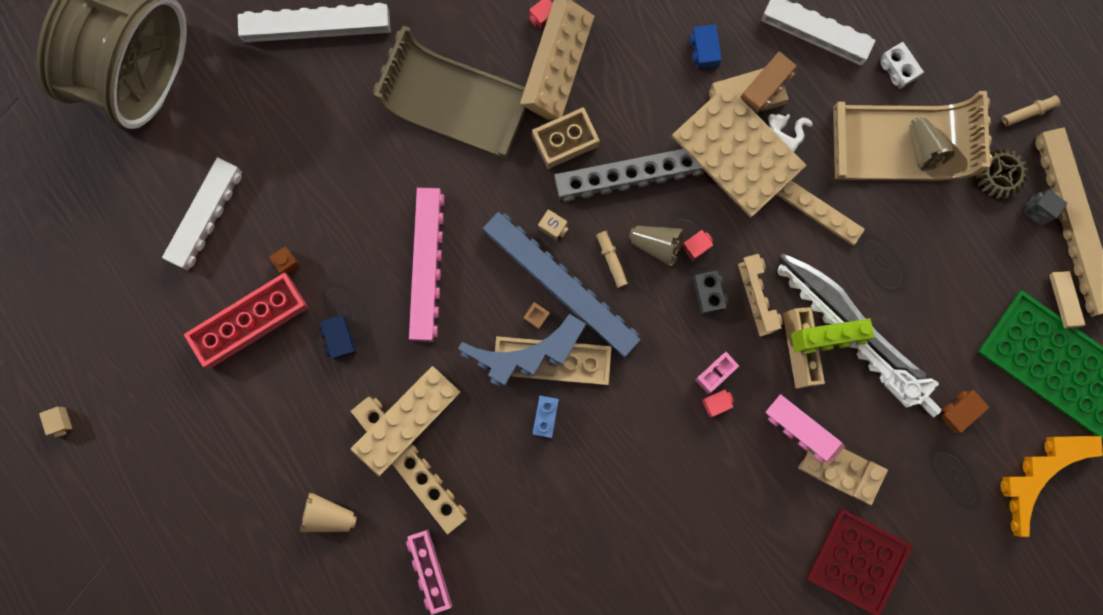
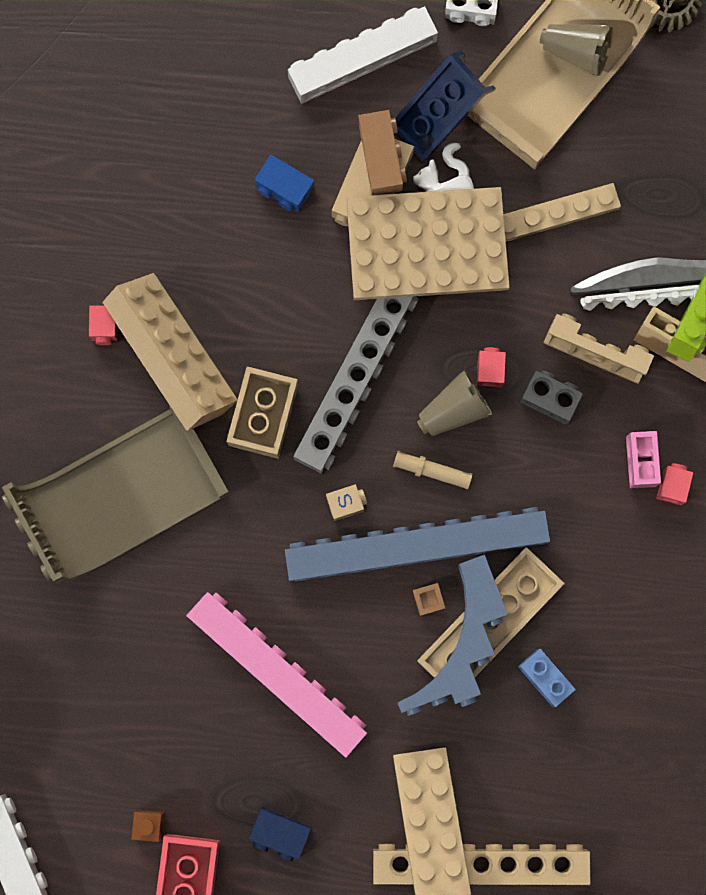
camera: 50 degrees left, 0 degrees up
none -> dark blue plate [395,50,496,162]

